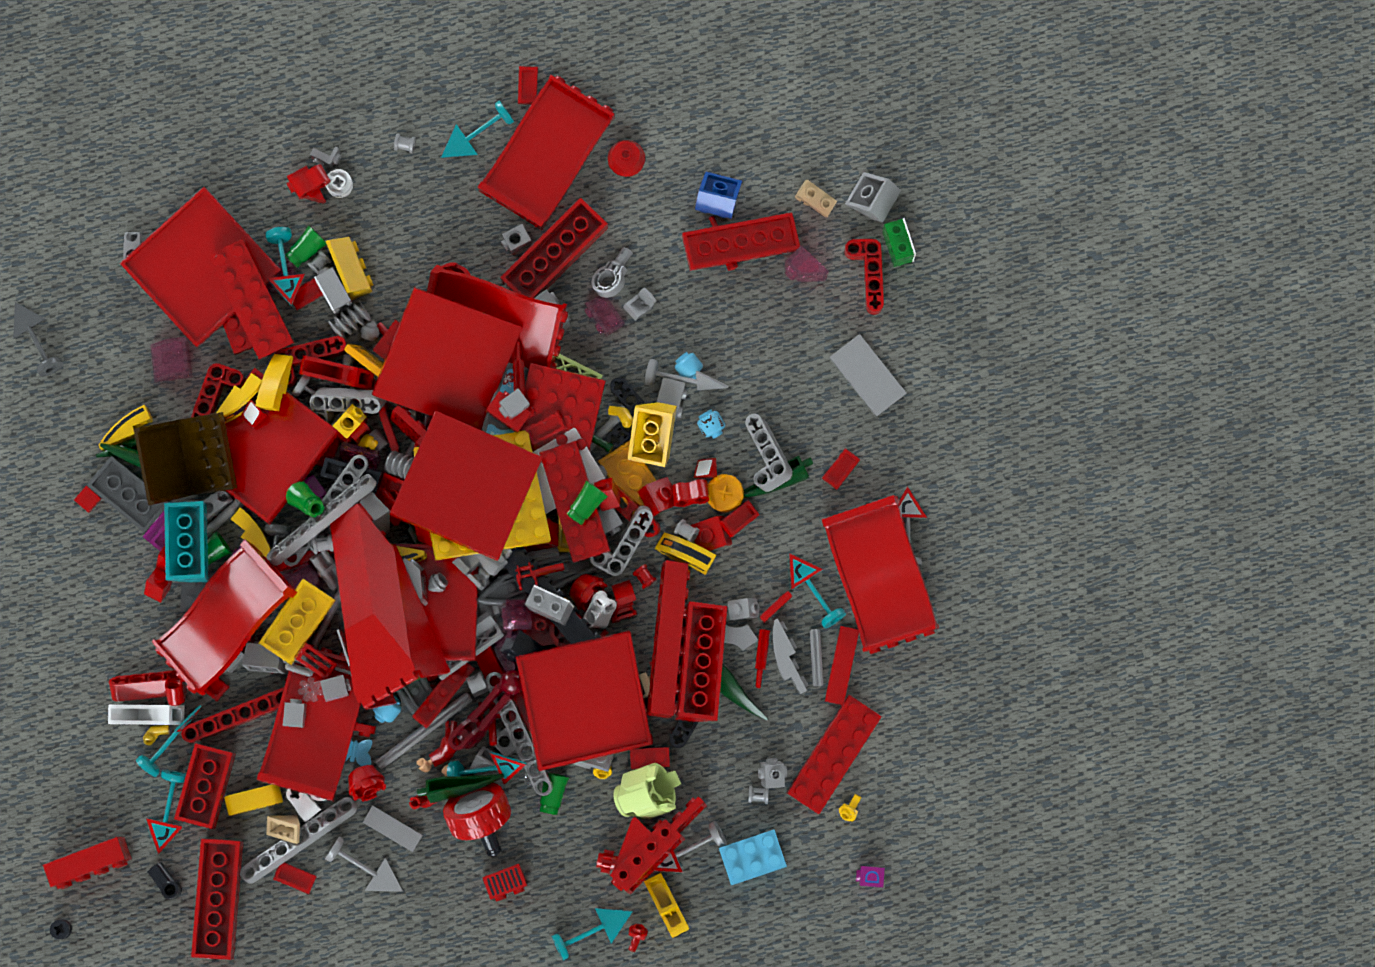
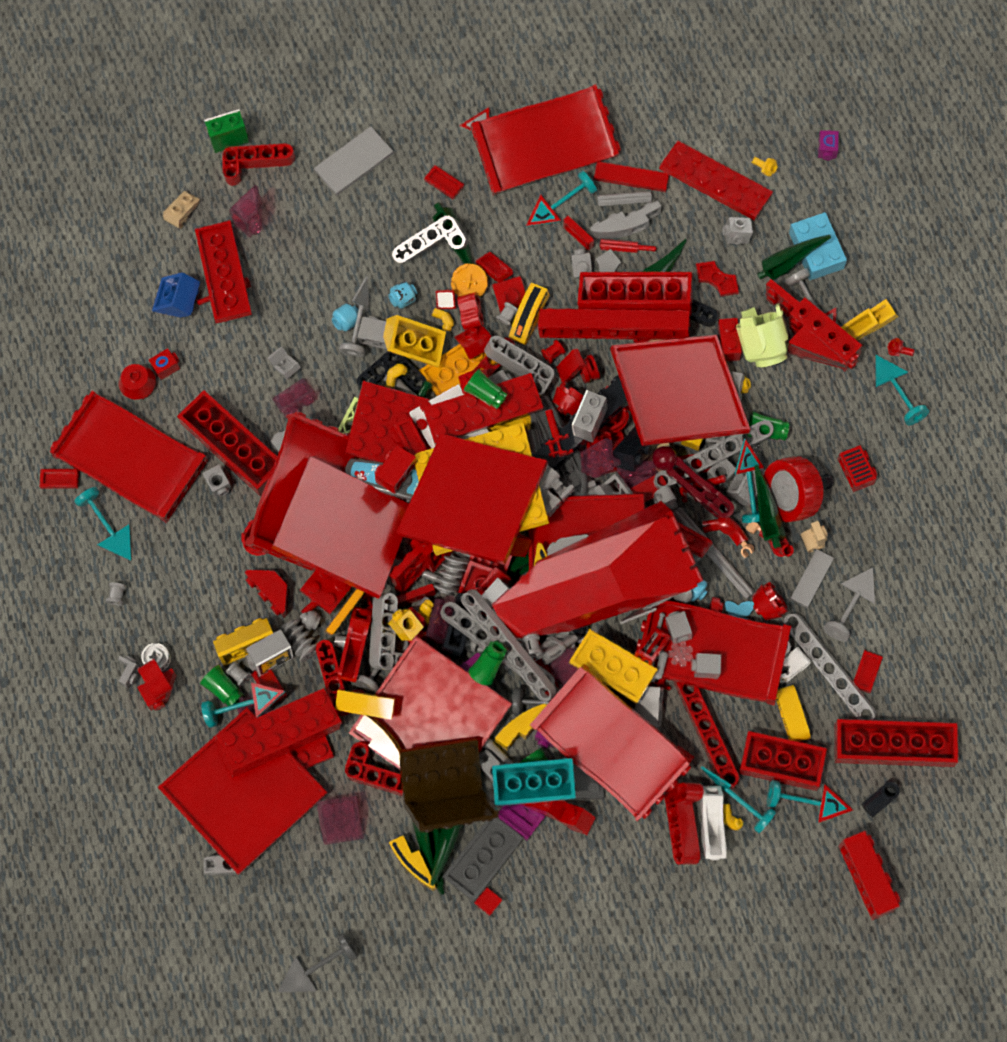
camera: 90 degrees left, 10 degrees down
black wheel [50,919,72,939] -> none
slope [242,399,268,428] -> none
tan slope [266,815,300,844] -> none
light grey plate [428,573,448,592] -> none
light grey brick [499,389,530,420] -> none
red axle [513,341,525,397] -> none
white piece [584,591,617,628] -> none
light grey pin [591,247,633,298] -> none
red gear [596,849,618,874] -> none
light grey bush [748,785,769,804] -> none
light grey slope [845,172,901,223] -> none
none -> red brick [149,348,180,380]
none -> red slope [244,570,289,618]
none -> yellow arm [432,308,454,331]
none -> red tile [696,261,739,297]
none -> dark green piece [757,234,831,280]
none -> tan plate [801,521,828,553]

